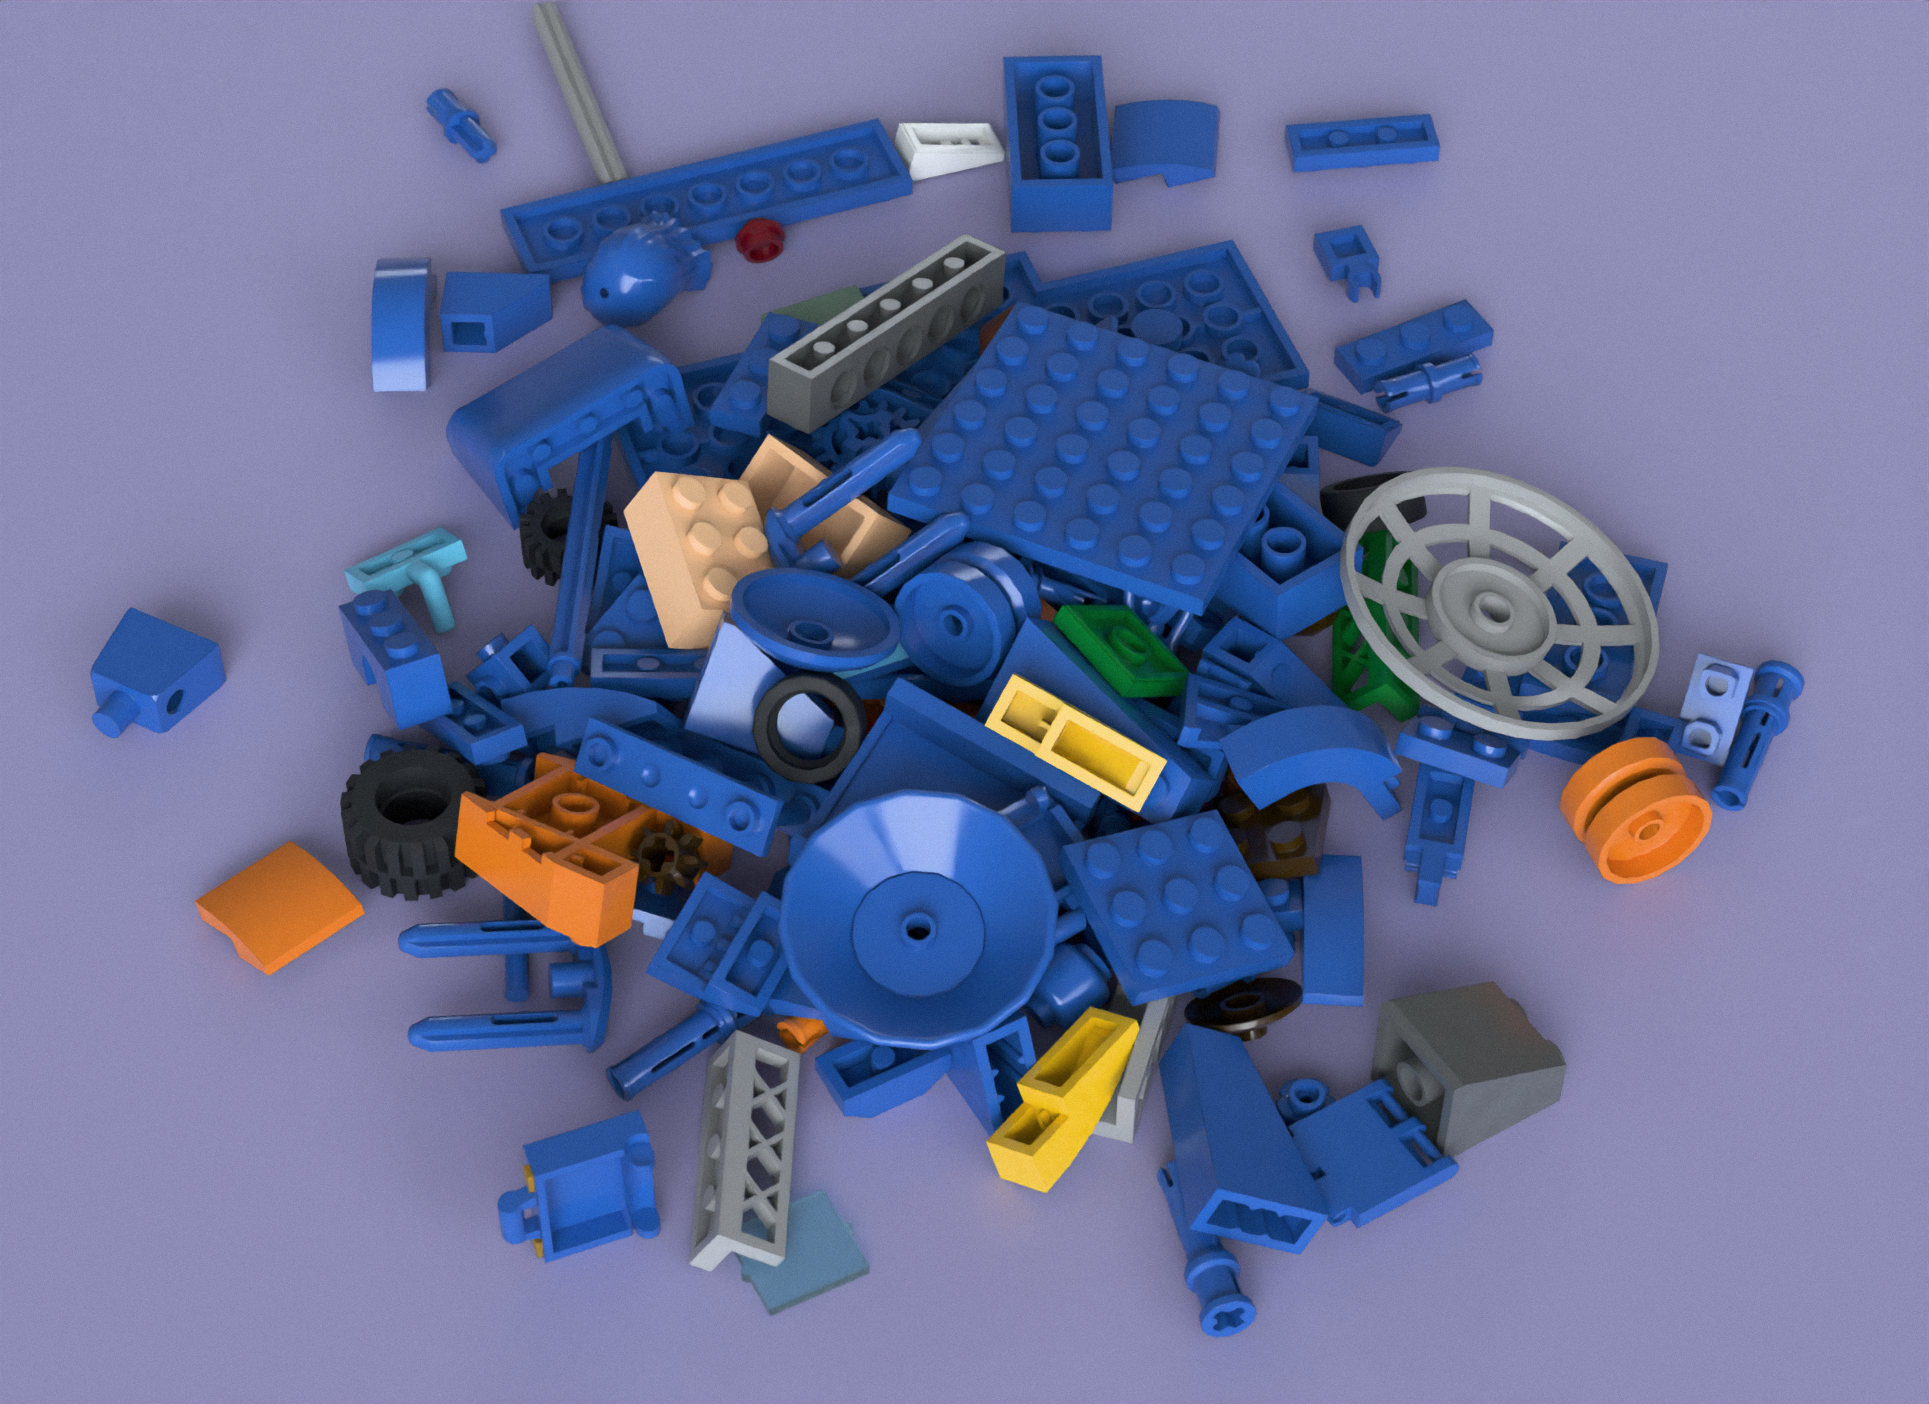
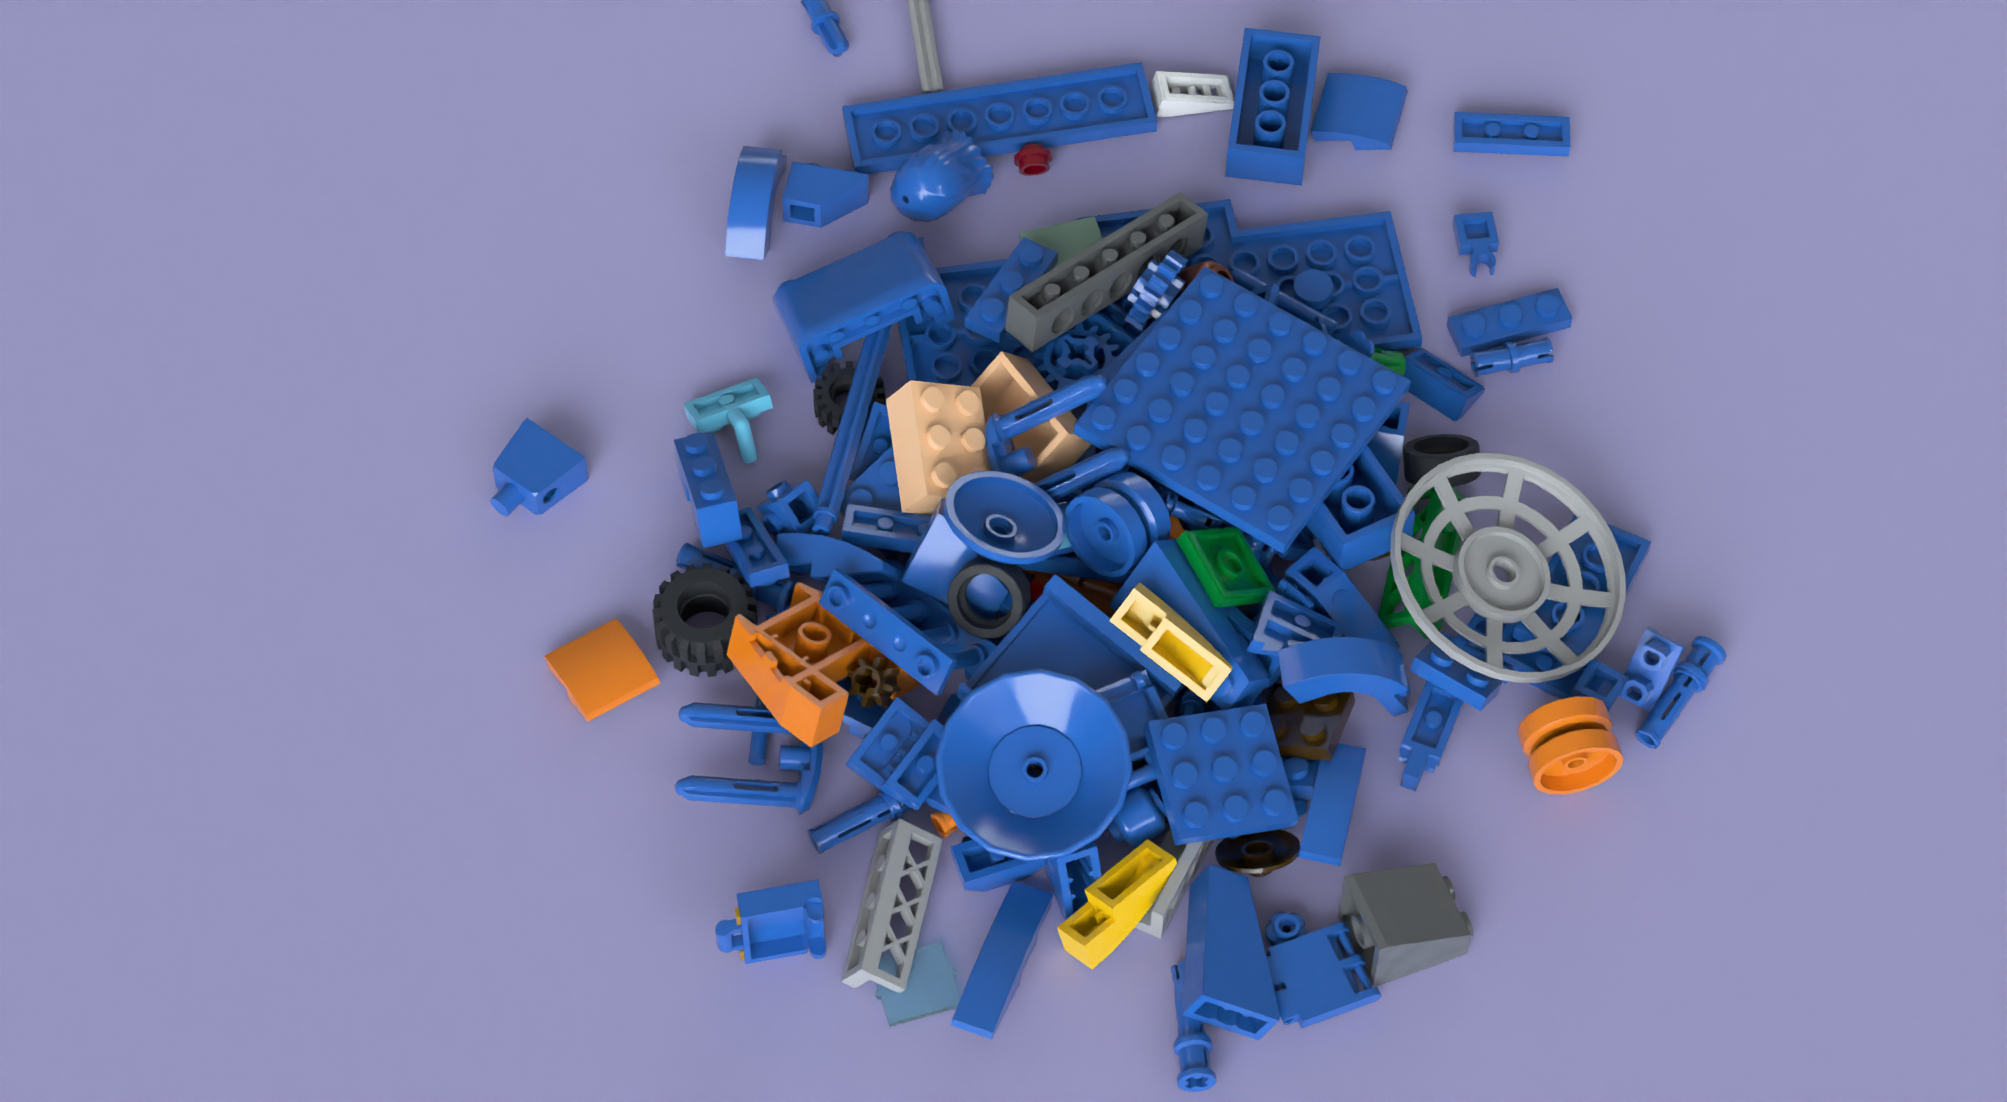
camera: 10 degrees right, 10 degrees up
none -> blue slope [951,881,1053,1039]
none -> blue gear [1125,249,1188,331]

